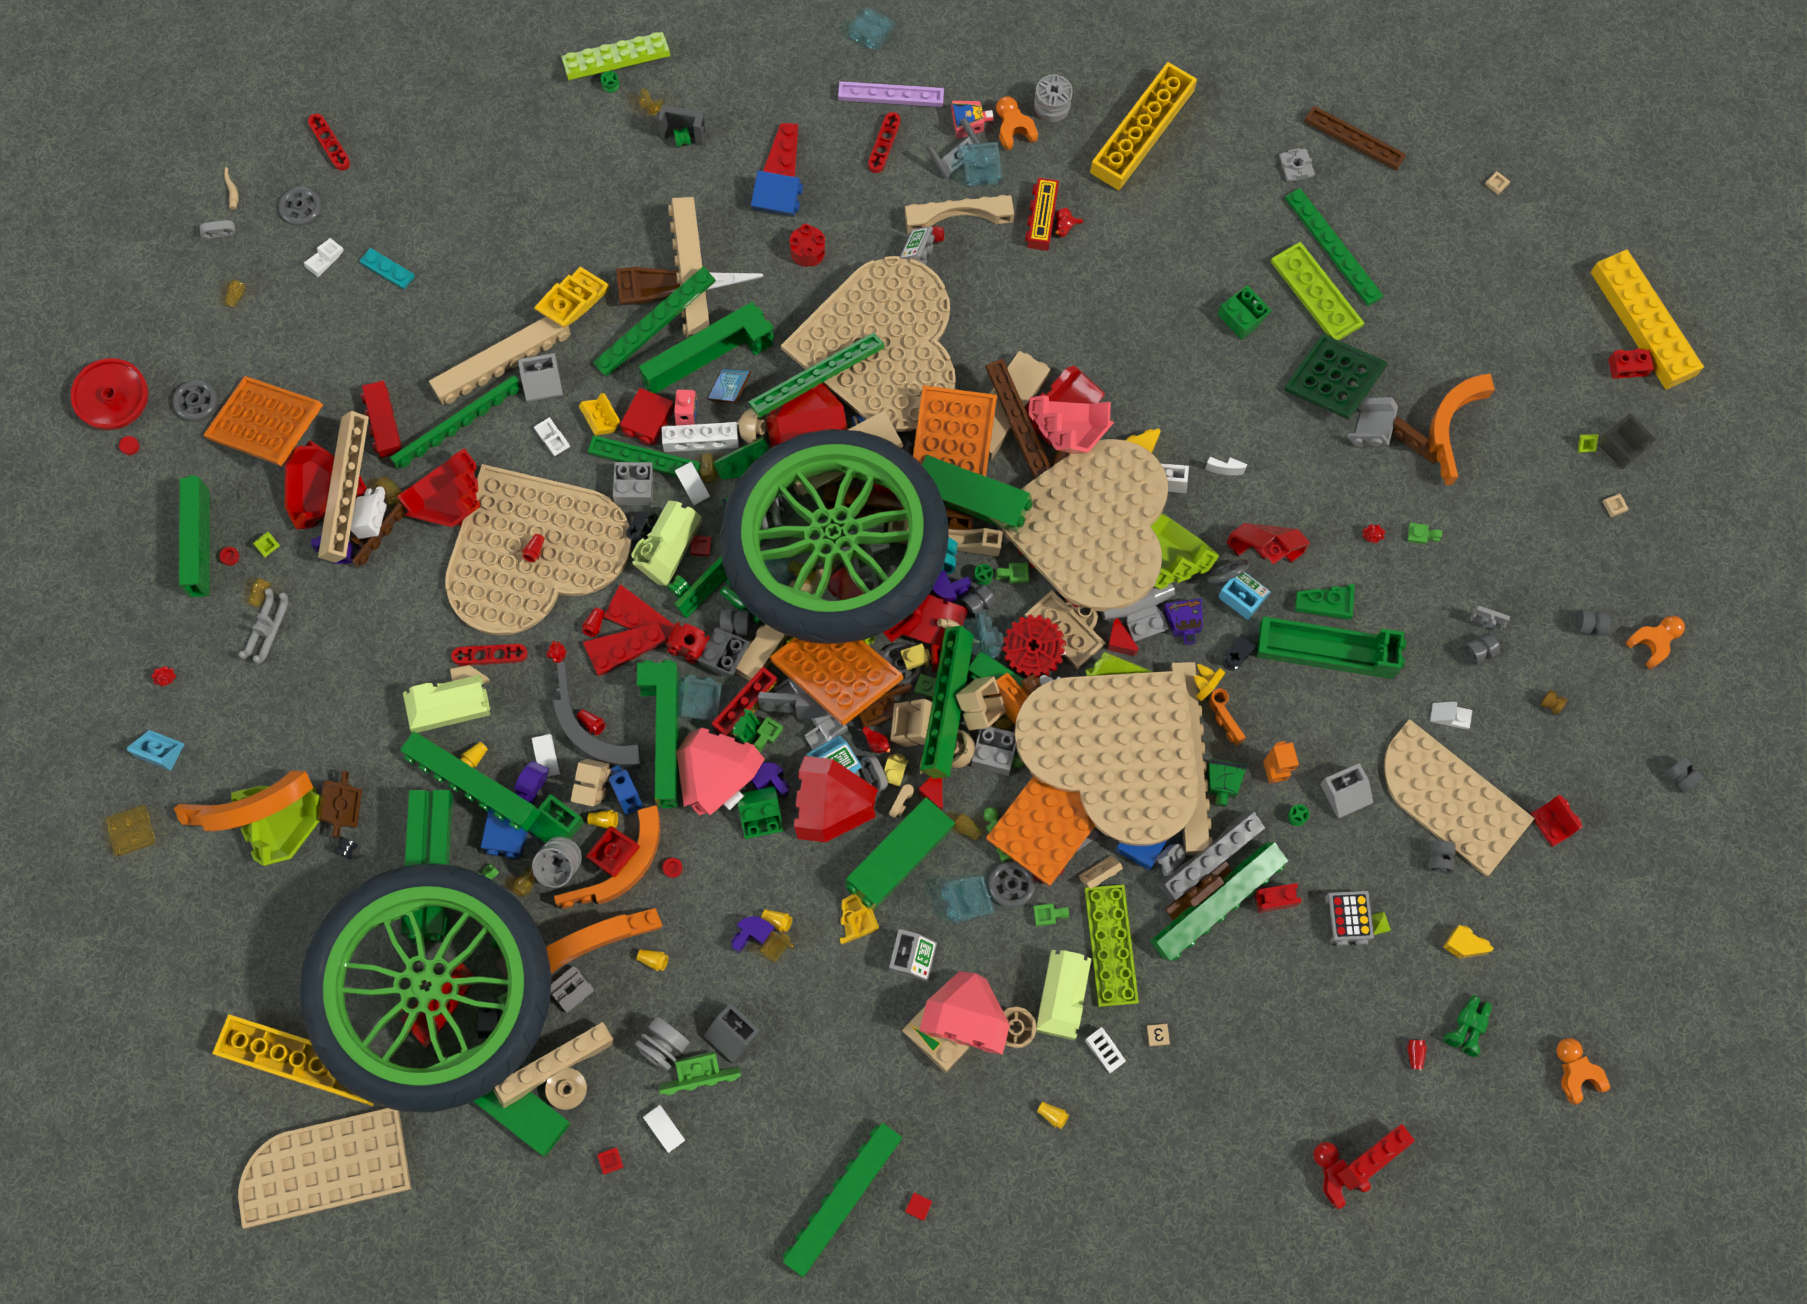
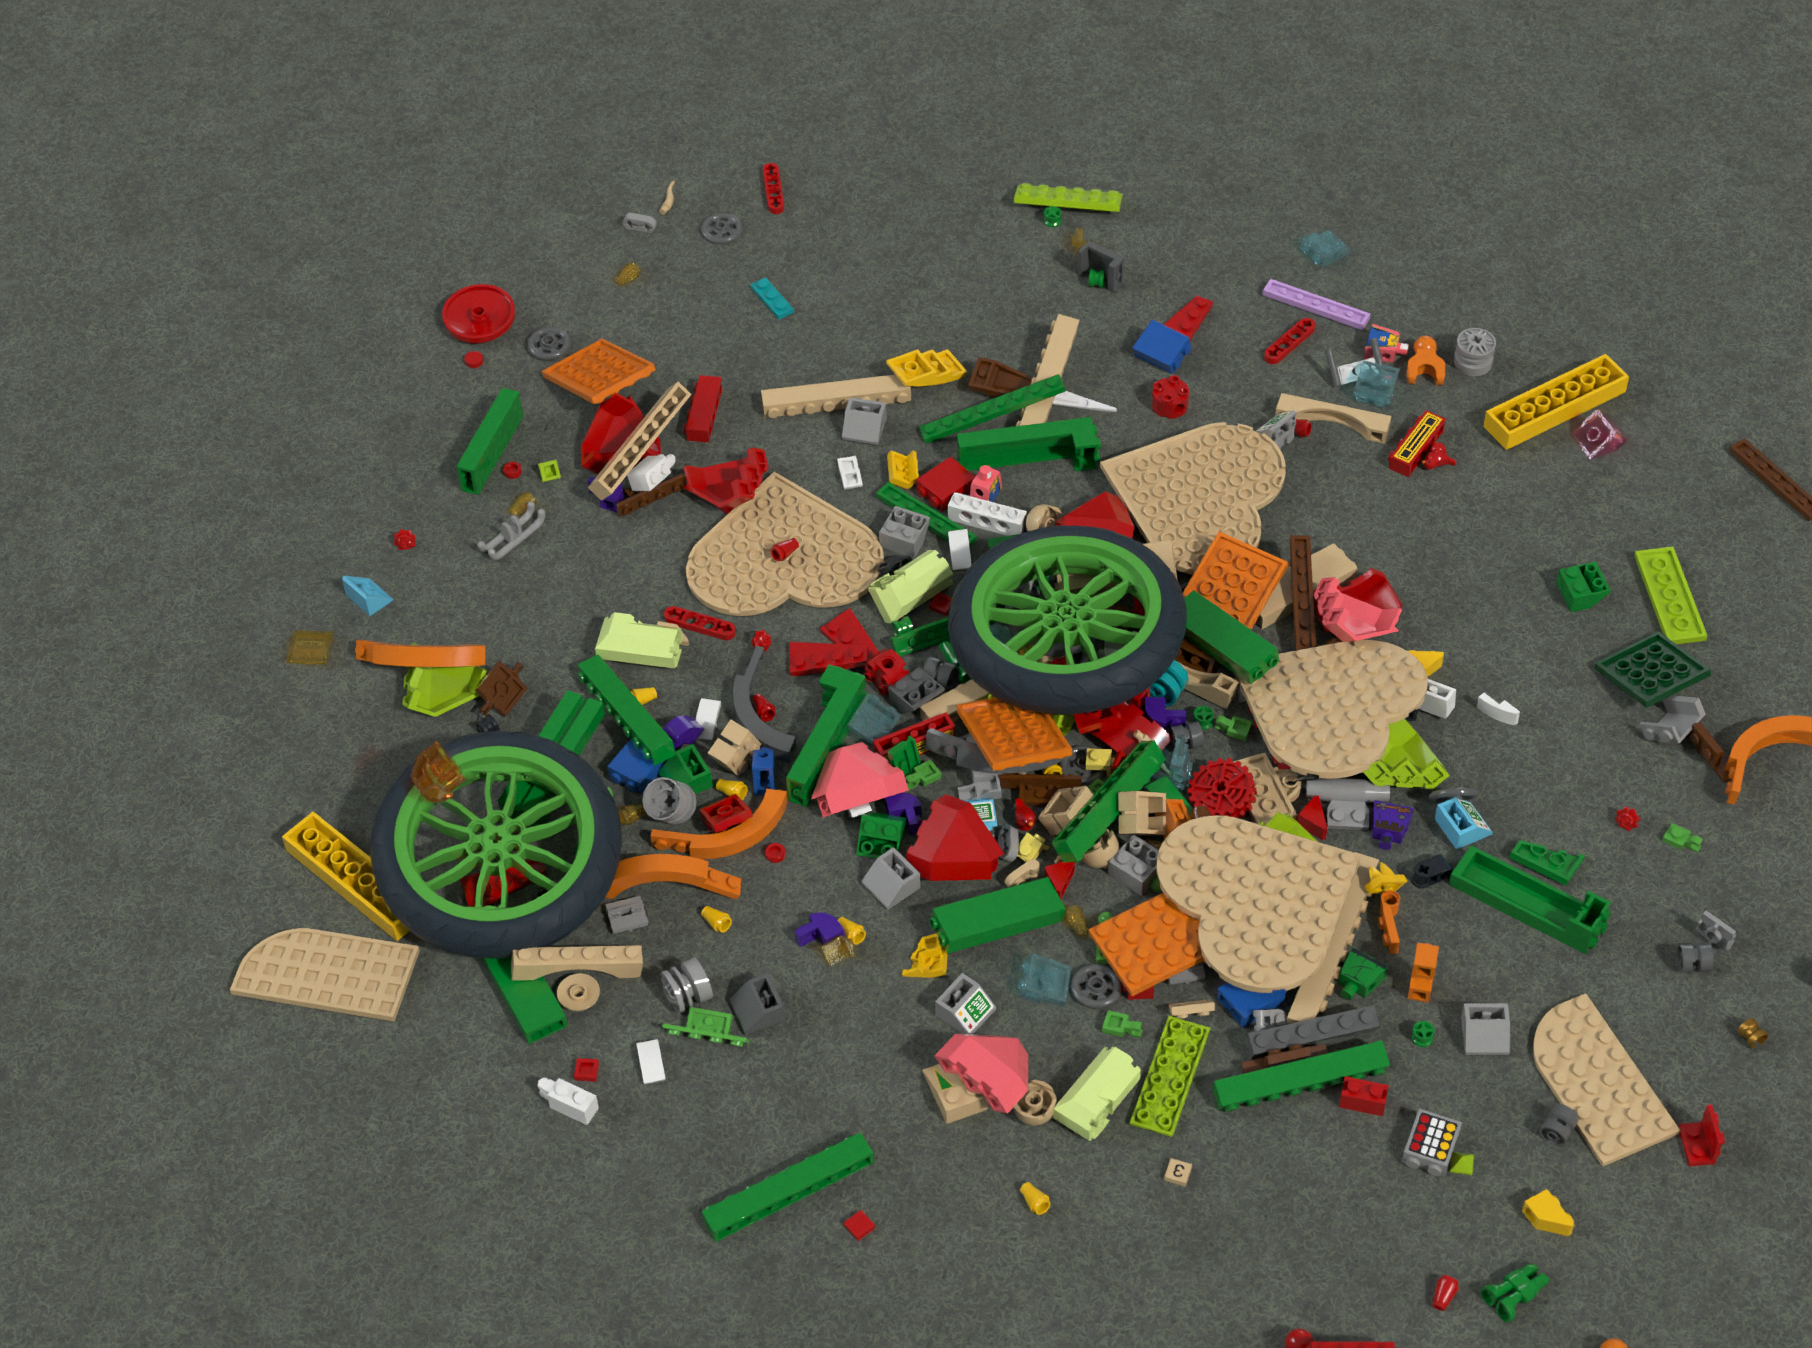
camera: 30 degrees right, 20 degrees down
white slope [304,238,344,277] -> none
clear yellow brick [375,477,402,505] -> none
green plate [390,375,521,469] -> none
red cone [582,608,604,637] -> none
clear yellow cone [698,453,717,482] -> none
piece [707,368,751,403] -> none
green plate [749,332,885,418] -> none
white slope [1085,1027,1126,1074] -> none
red panel [1226,523,1310,565] -> none
light grey piece [1279,148,1315,182] -> none
green plate [1285,188,1384,306] -> none
white slope [1430,702,1472,730] -> none
none -> clear orange brick [410,741,466,803]
none -> white hinge [537,1078,599,1125]
none -> light grey slope [862,847,920,910]
none -> clear pink slope [1570,408,1628,460]

